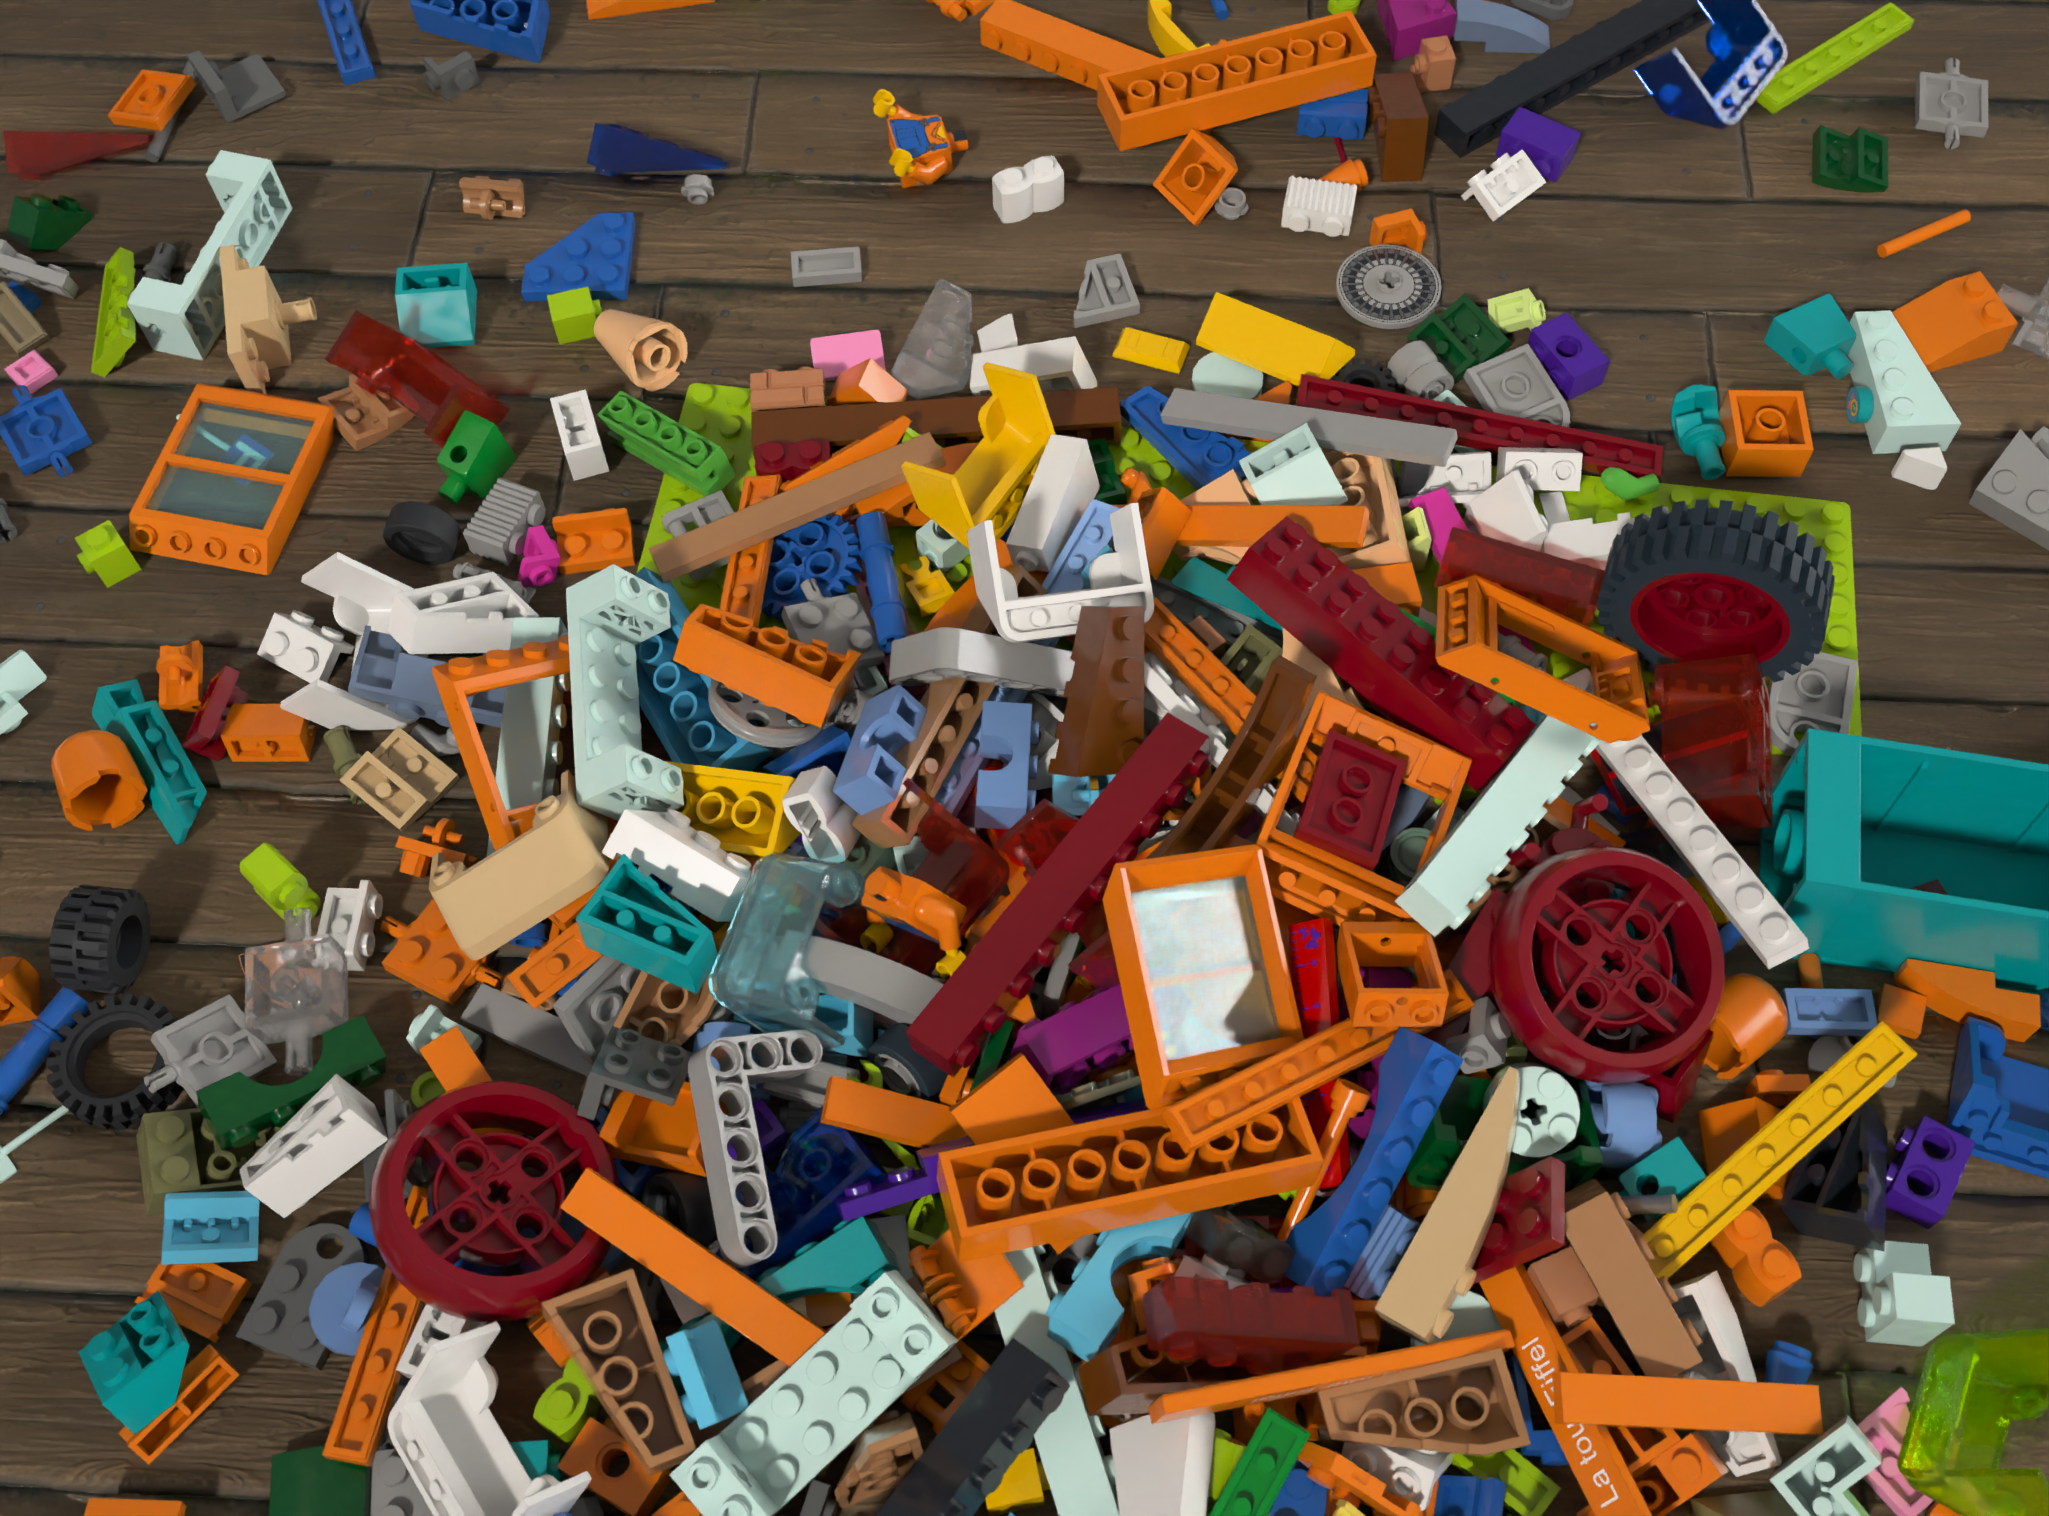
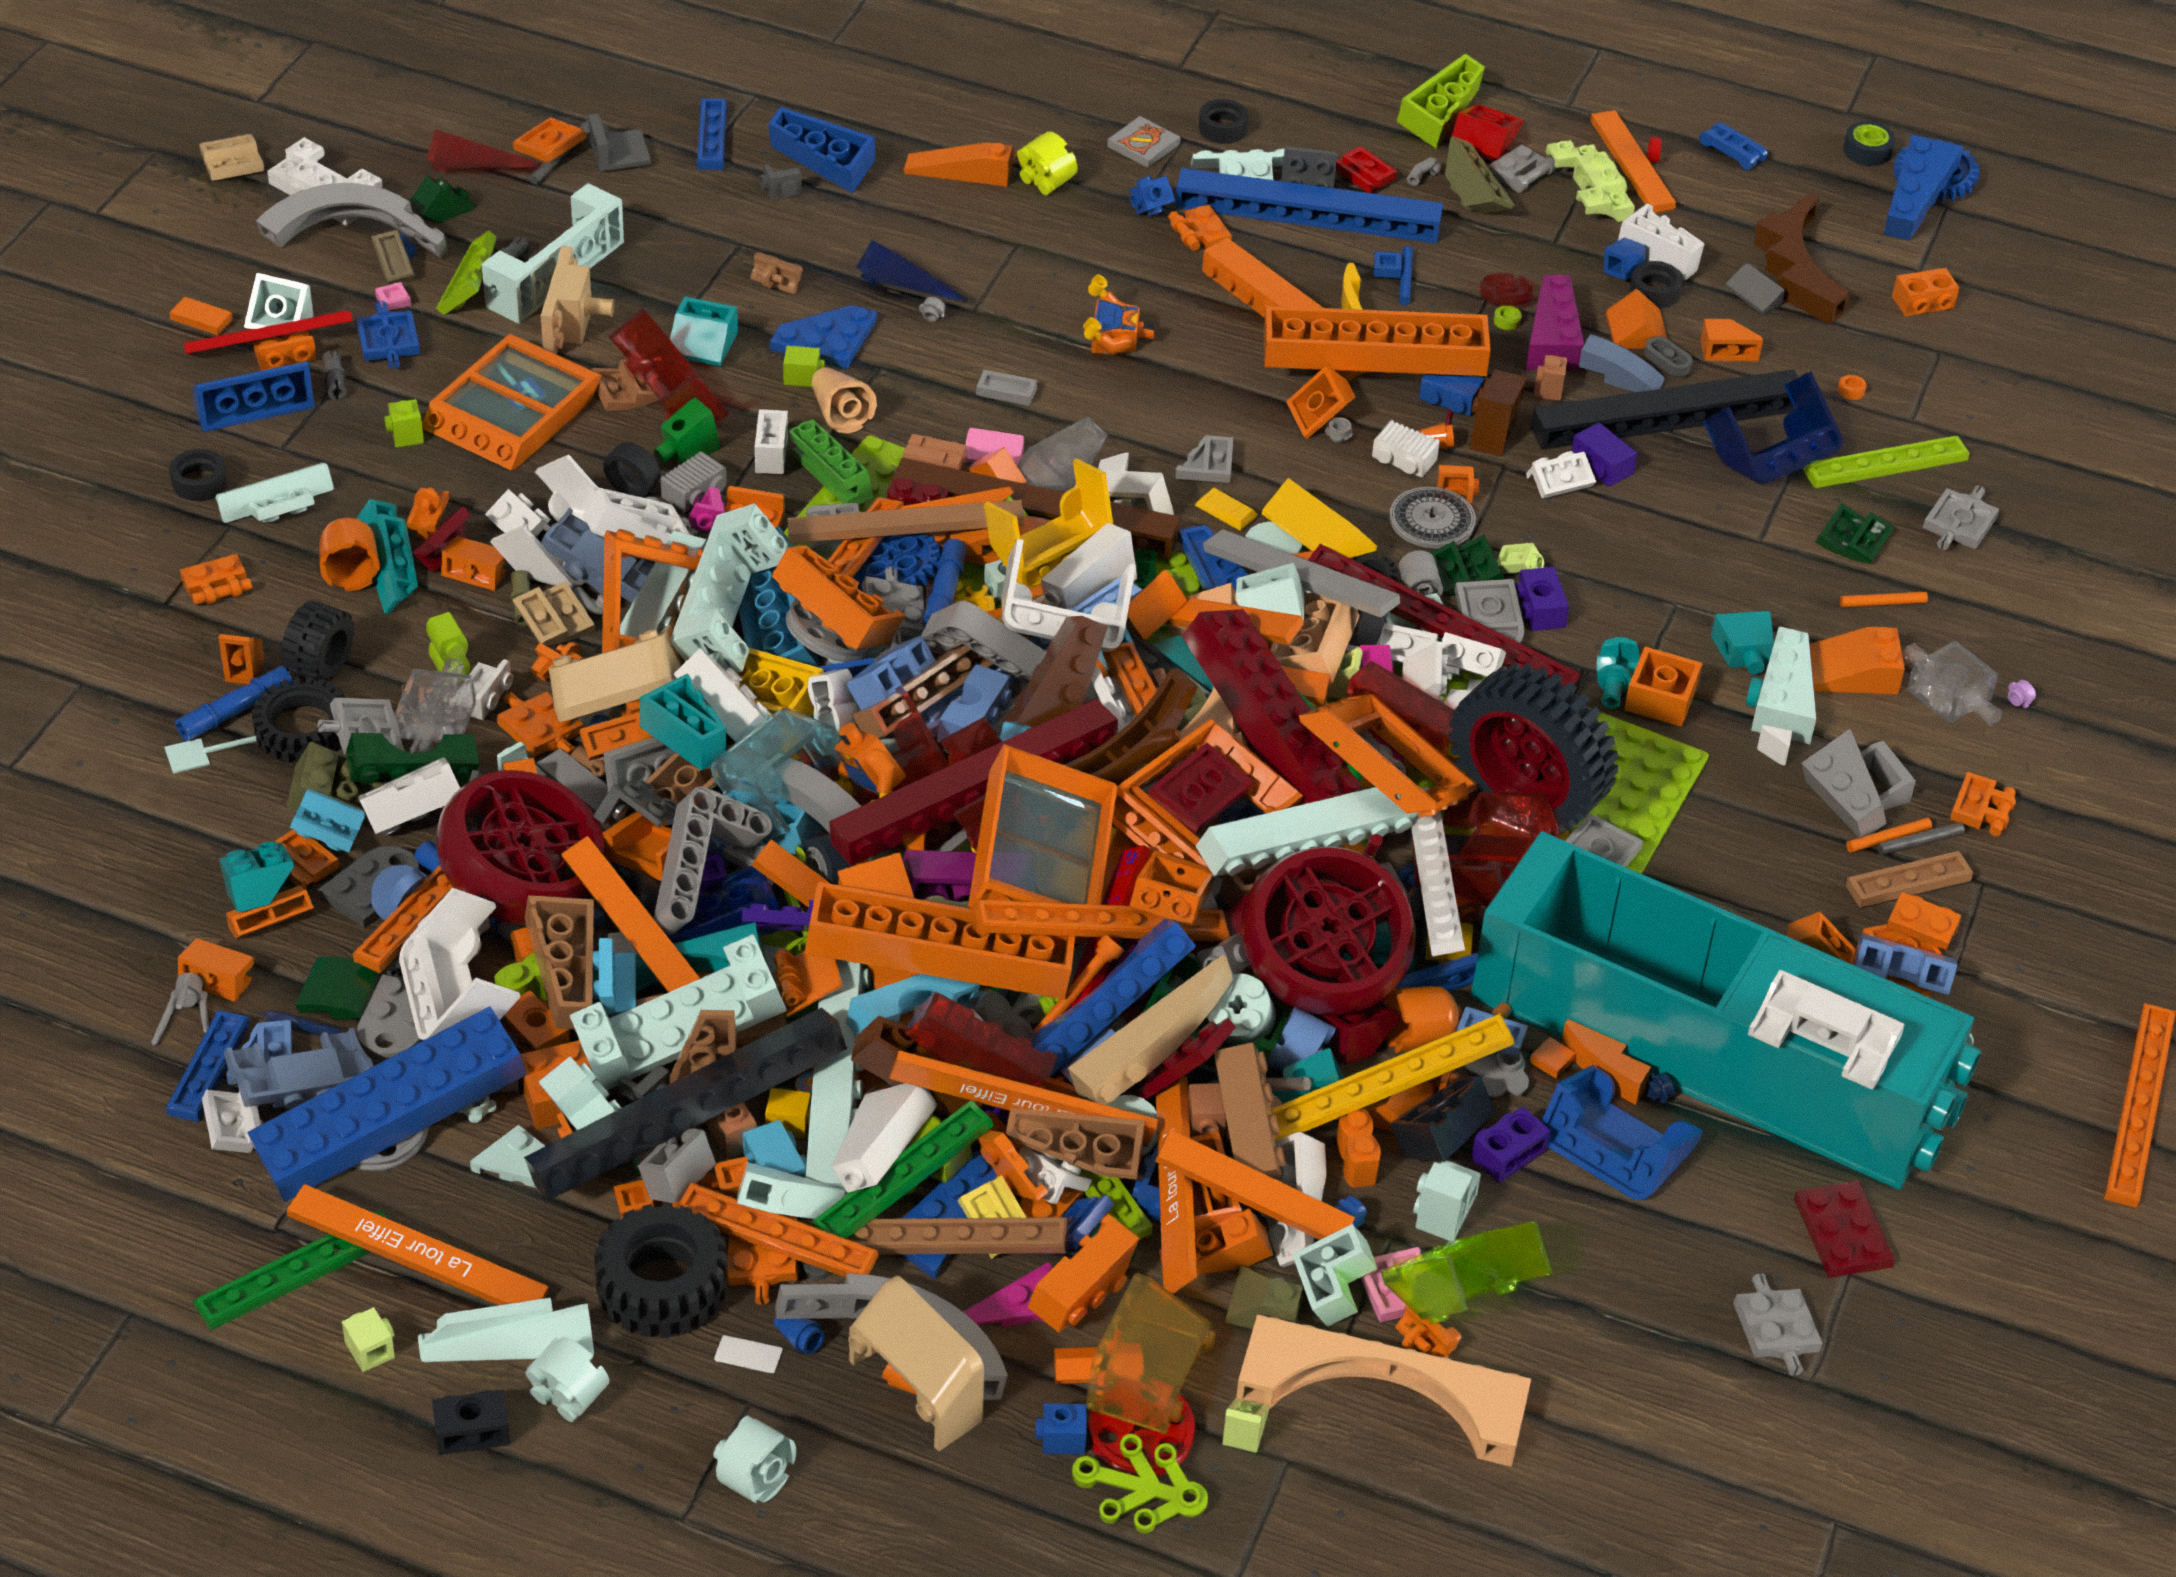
camera: 15 degrees right, 15 degrees down
white brick [992,156,1064,223] -> none

